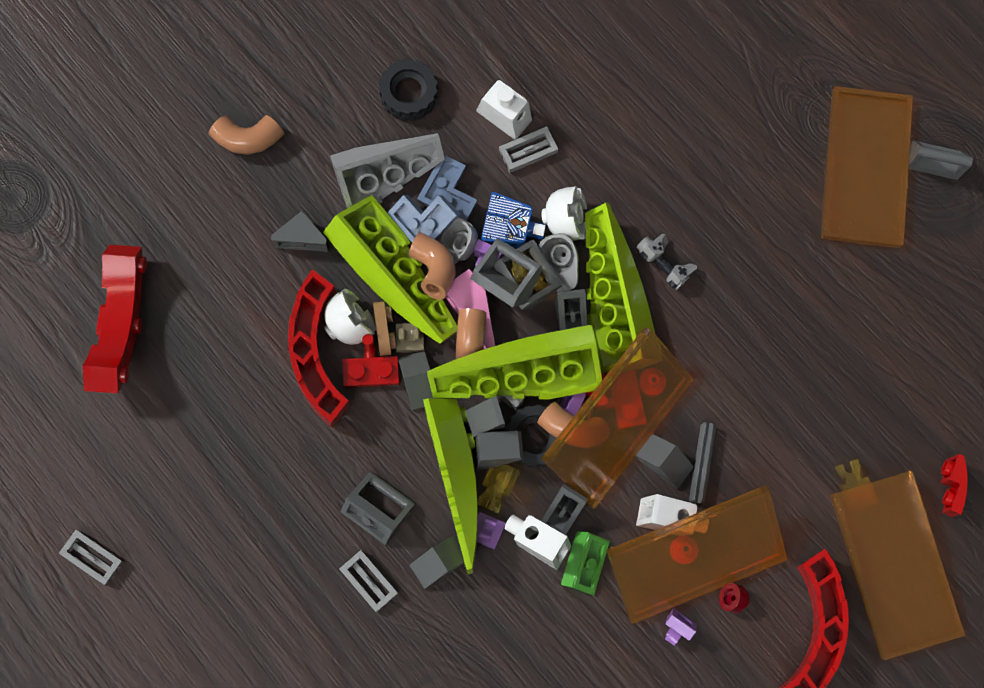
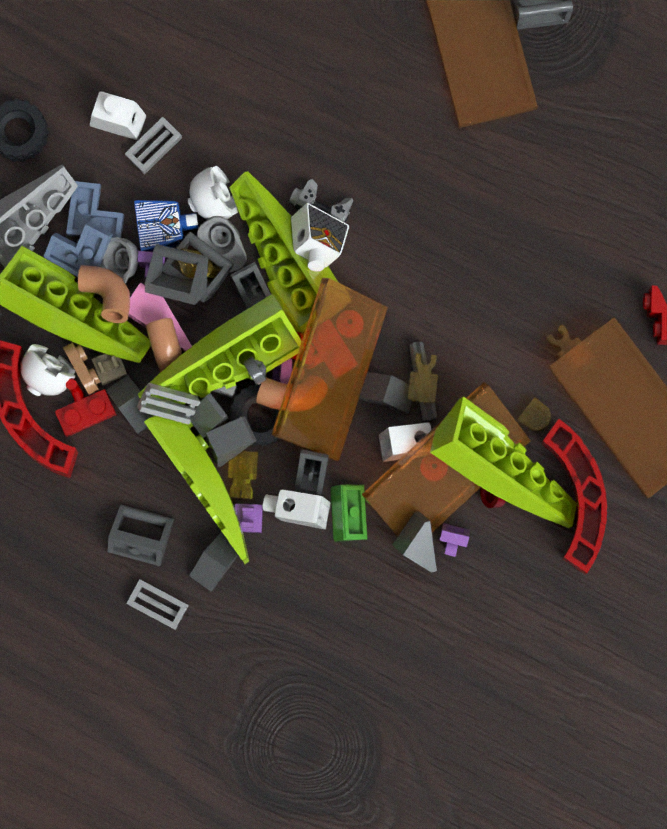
camera: 15 degrees left, 5 degrees up
none -> light grey tile [137,383,200,424]
none -> dark grey tile [244,356,267,385]
none -> torso [291,203,349,272]
none -> slope [393,512,437,573]
none -> clear yellow plate [408,353,438,403]
none -> lime wedge [430,397,577,528]
none -> clear yellow tile [517,398,551,431]

